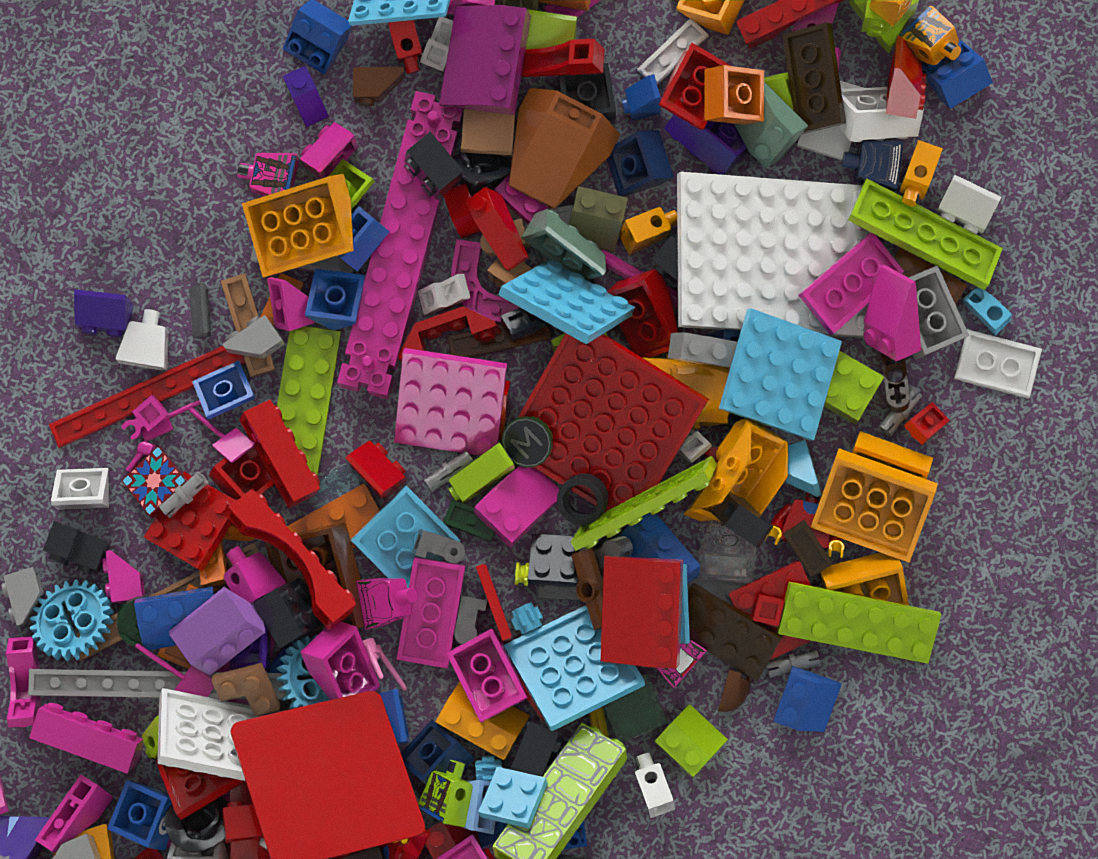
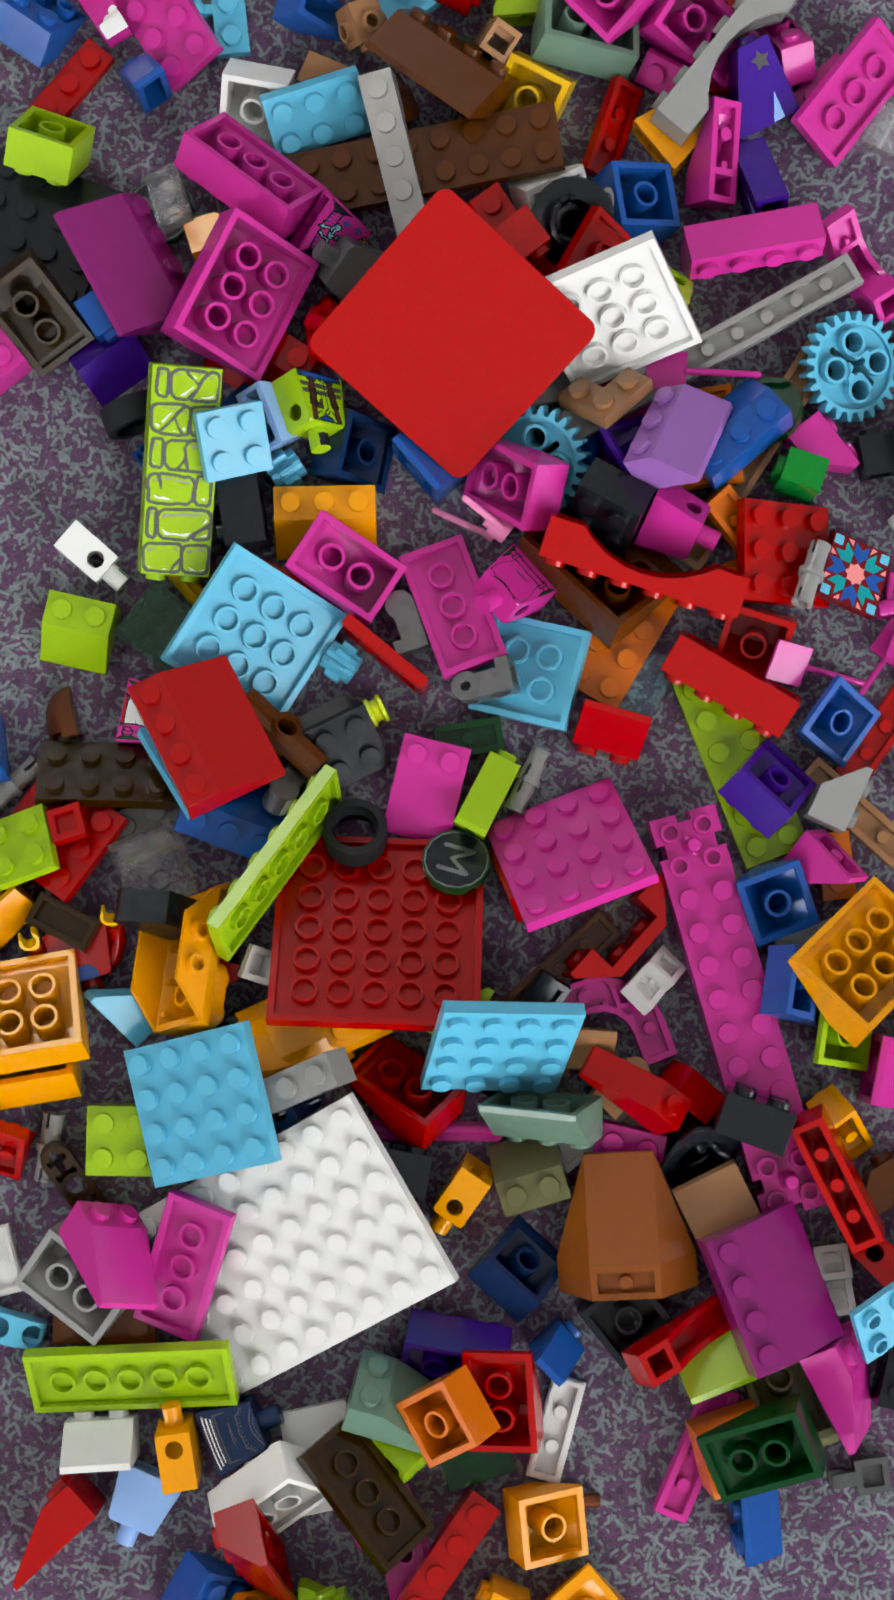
camera: 140 degrees right, 5 degrees up
none -> red slope [12,1473,107,1591]
none -> light blue torso [108,1459,181,1547]
none -> dark green tile [441,1451,516,1493]
none -> dark purple slope [718,738,817,839]
none -> dark purple slope [737,136,789,215]
none -> green brick [768,446,830,504]
none -> red brick [791,1103,885,1254]
none -> light orange slope [805,1084,874,1161]

